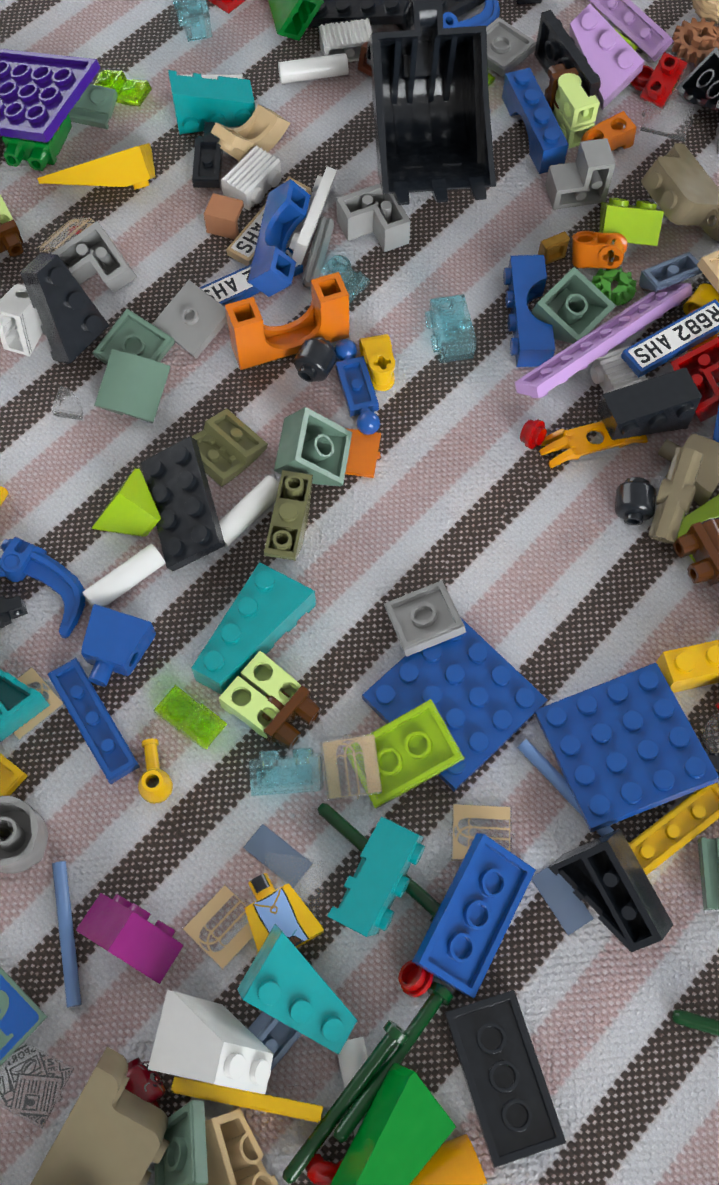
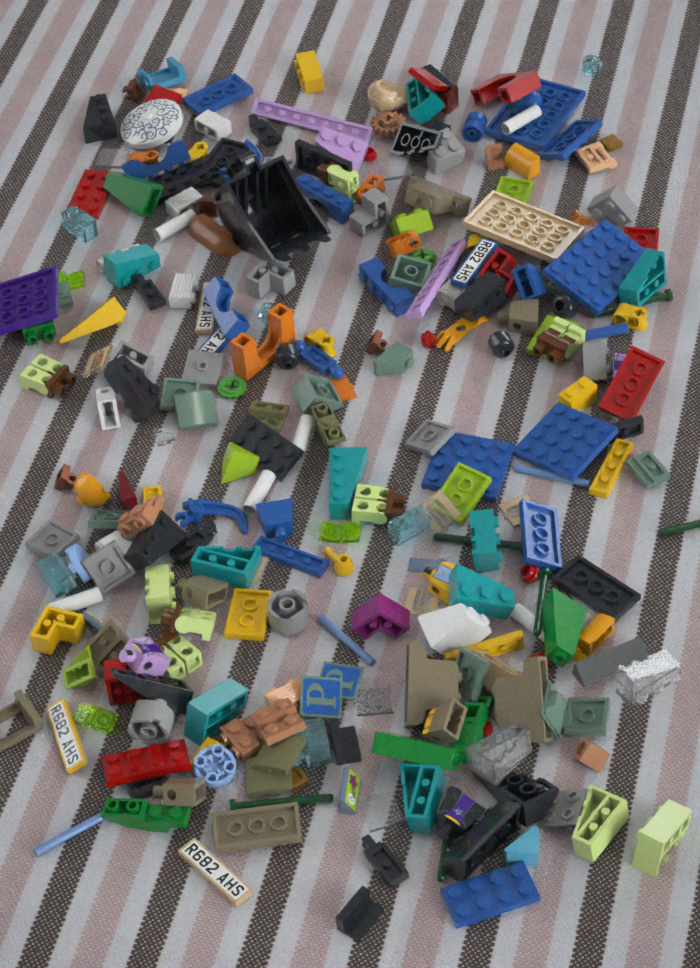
camera: 25 degrees left, 20 degrees down
nougat panel [204,193,244,240] -> none
tan arch [211,104,290,161] -> none
dark green bar [282,1020,410,1184] -> none
white plate [289,166,337,265] -> none
light grey axle [302,216,334,288] -> none
clear light blue brick [425,294,477,363] -> none
sand blue sticker [531,865,594,936] -> none
pearl gold tile [538,231,570,265] -> none
black wedge [548,828,673,952] -> none
sand blue slope [639,252,702,292] -> none
red hips [640,52,688,109] -> none
dark tan piece [648,447,703,544] -> none
none -> dark orange brick [189,214,241,257]
none -> bright green gear [217,376,247,400]
none -> copper tile [364,330,388,355]
none -> sand green slope [373,341,414,376]

